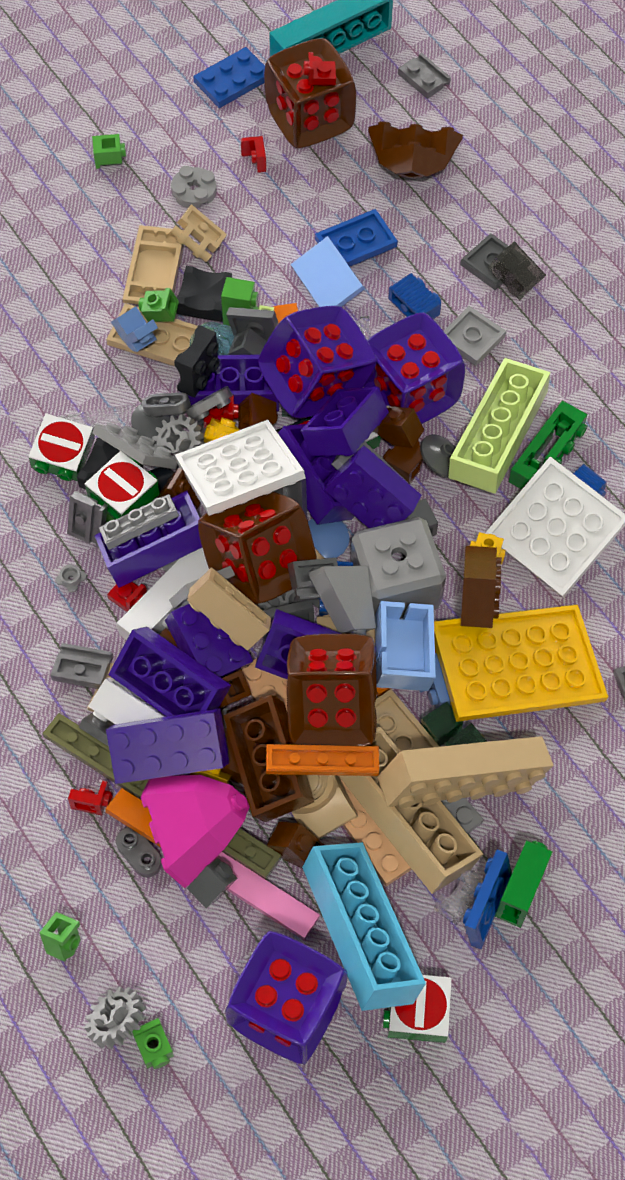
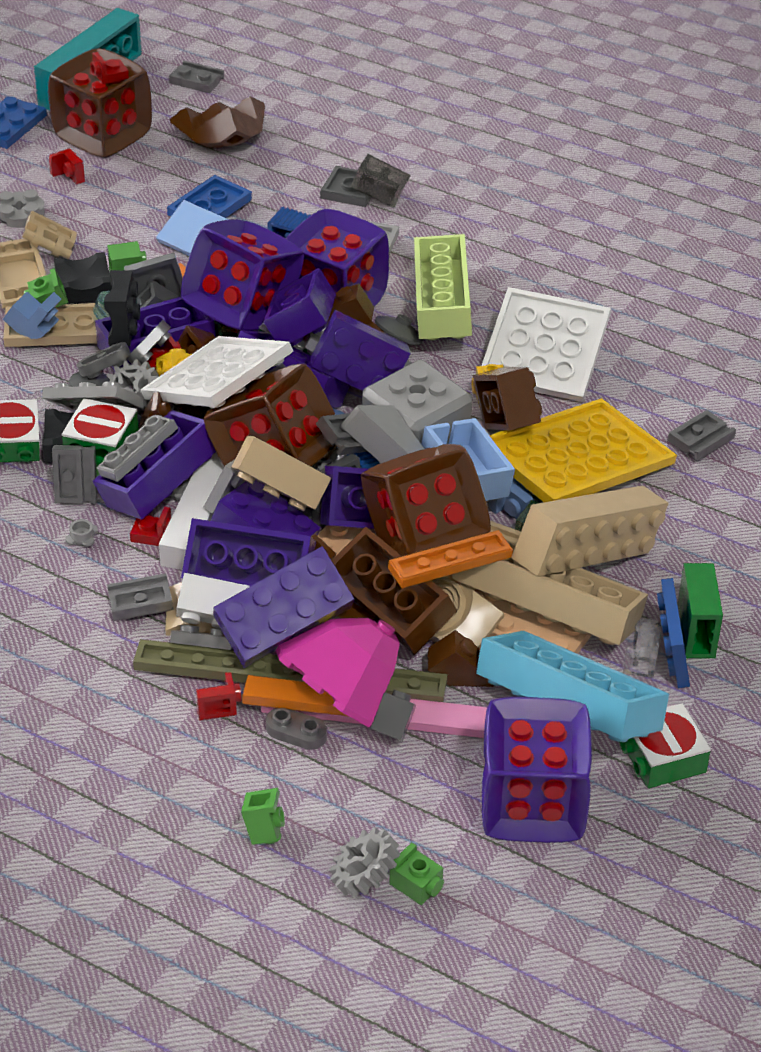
camera: 25 degrees left, 20 degrees down
green brick [508,400,588,490] -> none

